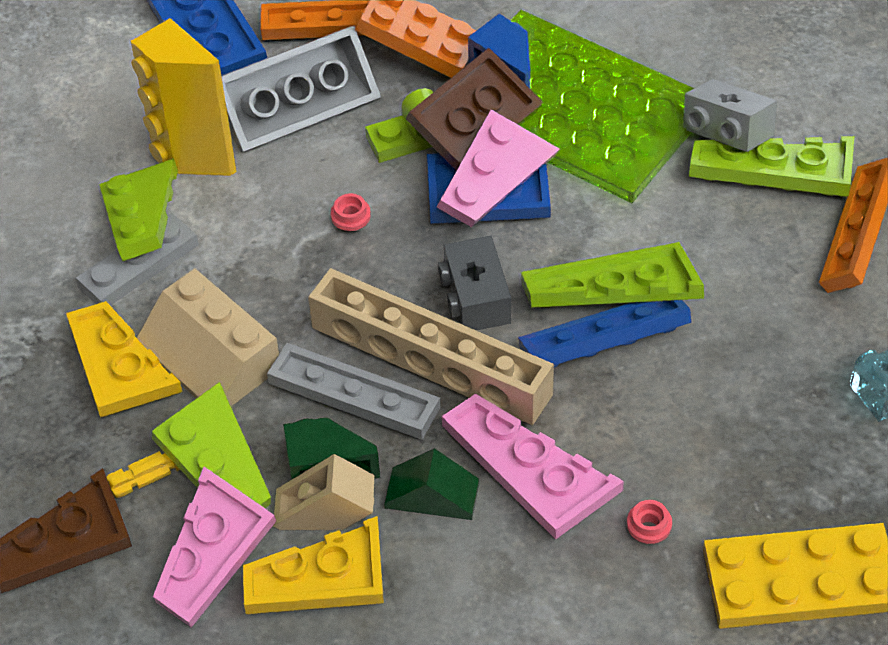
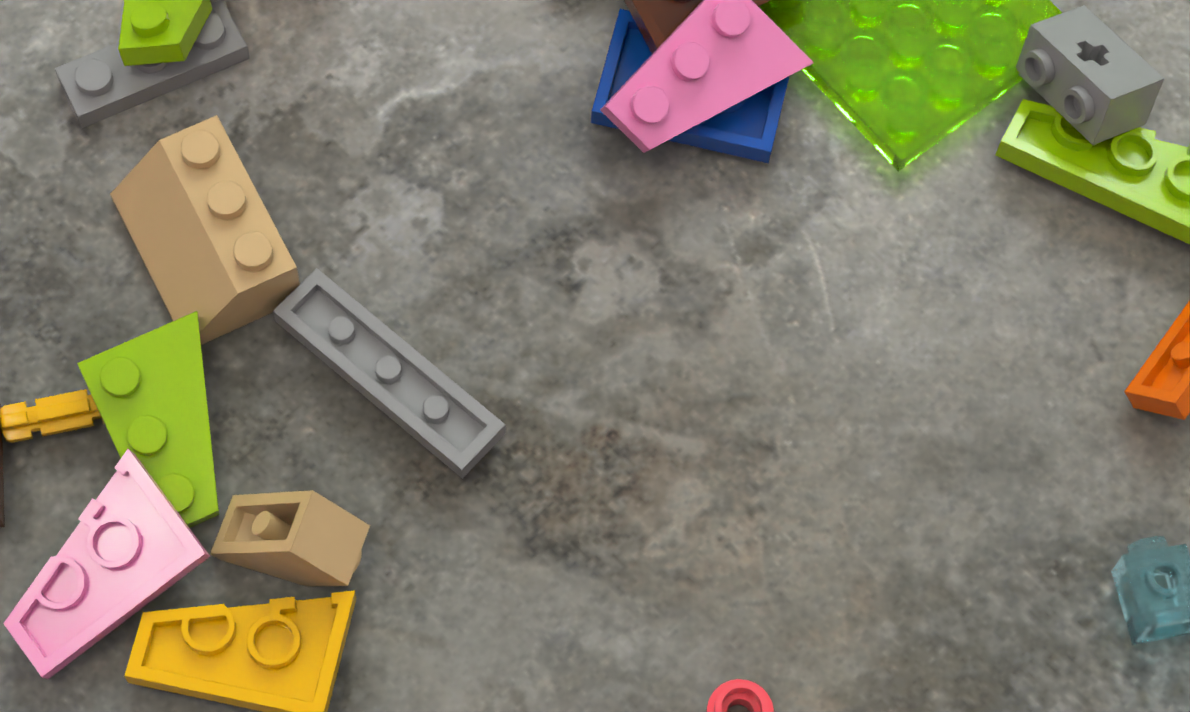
camera: 10 degrees right, 15 degrees up
yellow wing [66,301,182,418] -> none
dark green slope [283,417,380,479] -> none
tan brick [308,268,554,425] -> none
coral plate [331,193,371,231] -> none
dark green slope [384,448,479,520] -> none
dark grey brick [438,235,511,330] -> none
bright pink wing [442,394,624,539] -> none
blue plate [518,300,692,368] -> none
lime wing [521,242,704,308] -> none

